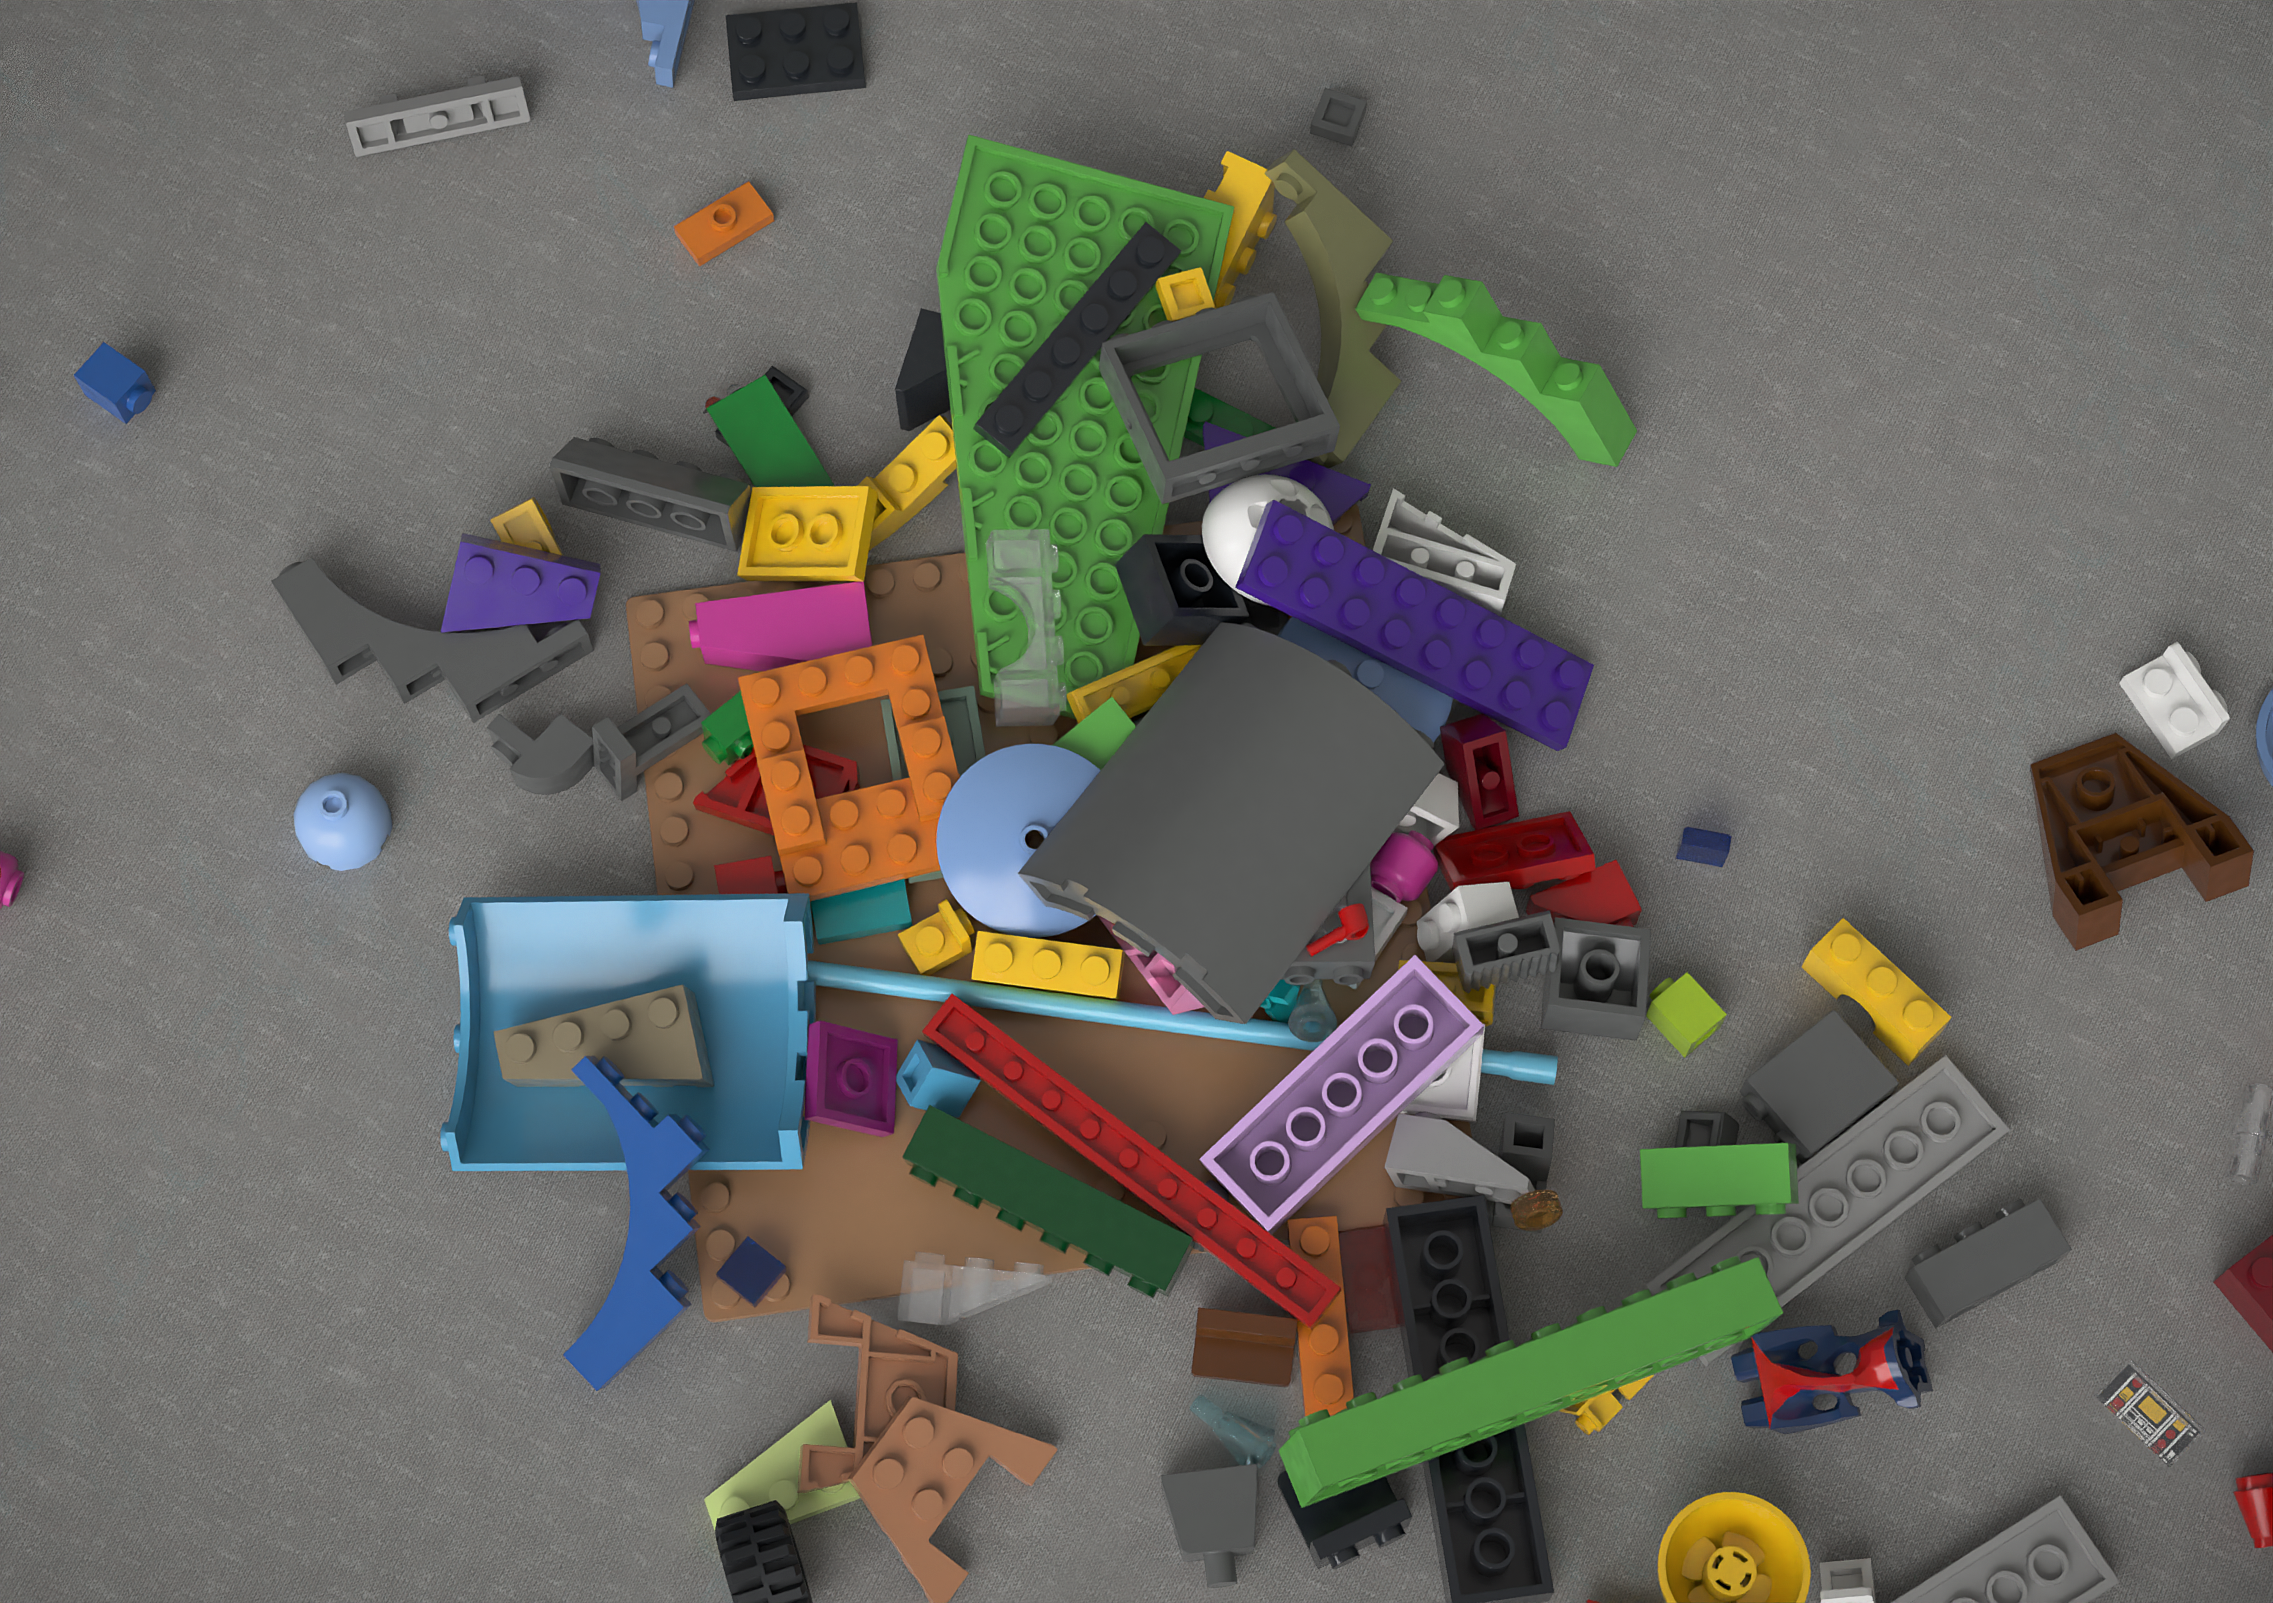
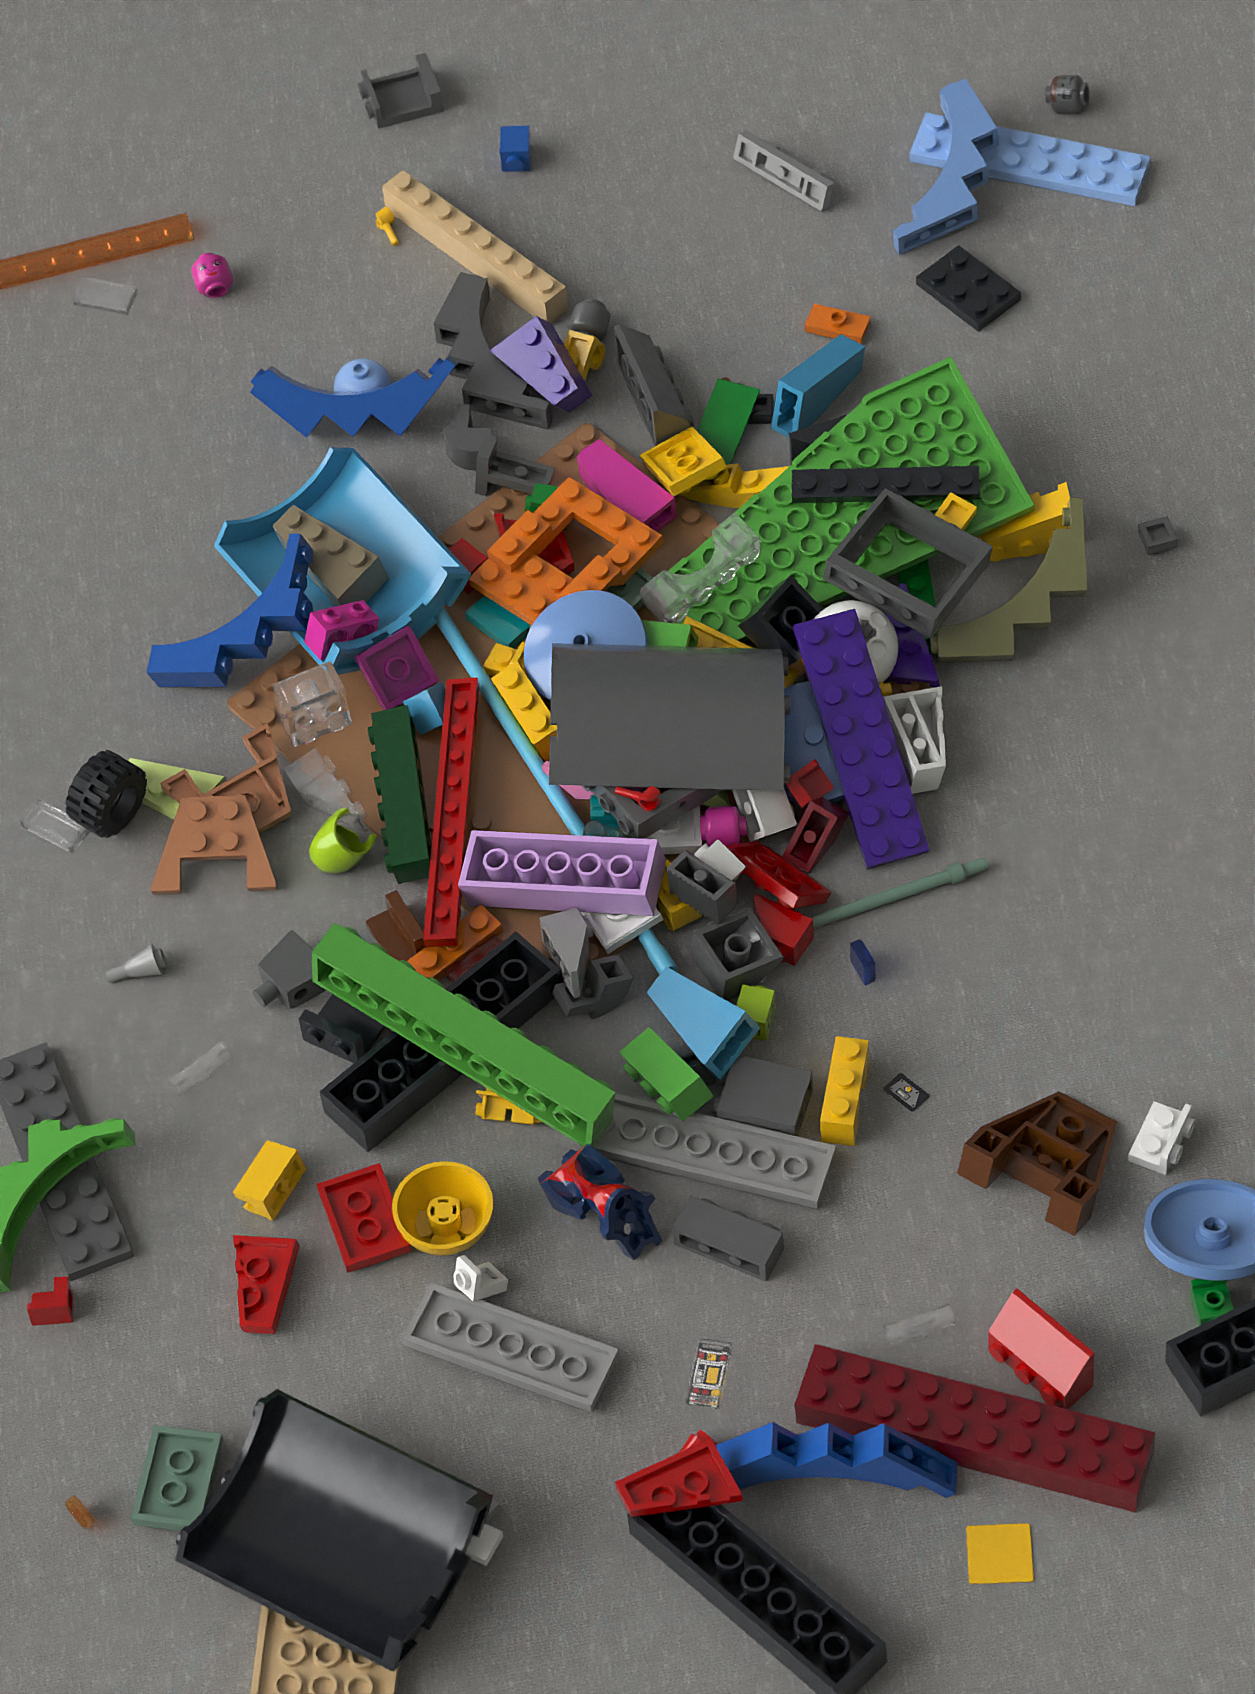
camera: 60 degrees right, 15 degrees down
clear blue tile [716,1236,787,1308] -> none
bright green arch [1355,273,1637,467] -> none
clear orange tile [1510,1190,1563,1231] -> none
none -> blue arch [250,355,458,437]
none -> clear brick [272,661,352,747]
none -> dark pink brick [304,600,379,660]
none -> lime piece [309,808,377,874]
none -> yellow hand [376,207,399,246]
none -> tan brick [382,170,568,323]
none -> dark grey head [568,299,611,341]
none -> dark azure slope [646,967,760,1080]
none -> dark azure slope [771,334,865,438]
none -> red panel [785,759,834,810]
none -> sand green bar [809,857,989,929]
none -> sticker [883,1073,929,1112]

